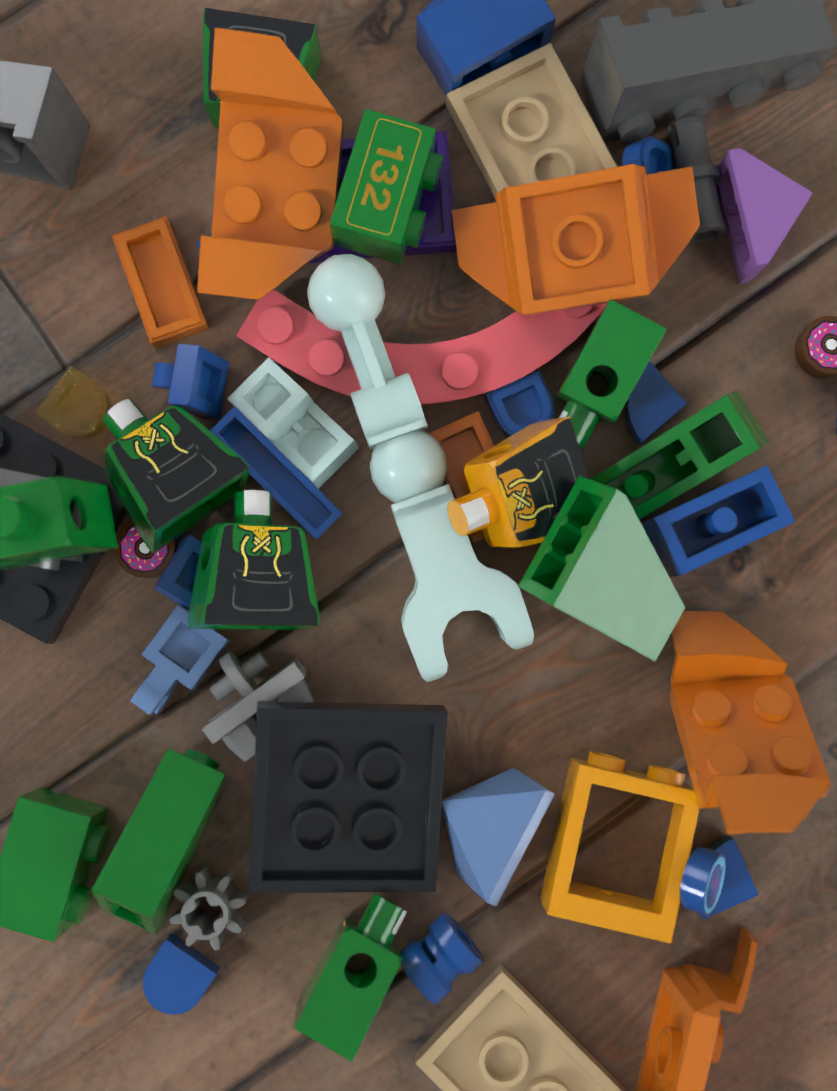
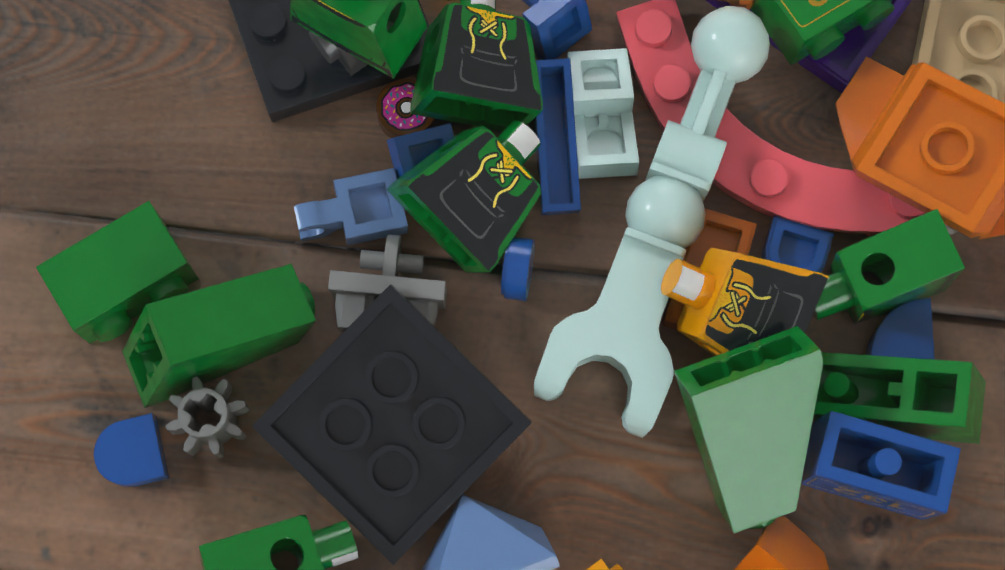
camera: 40 degrees right, 10 degrees down
none -> blue tile [501,237,535,301]

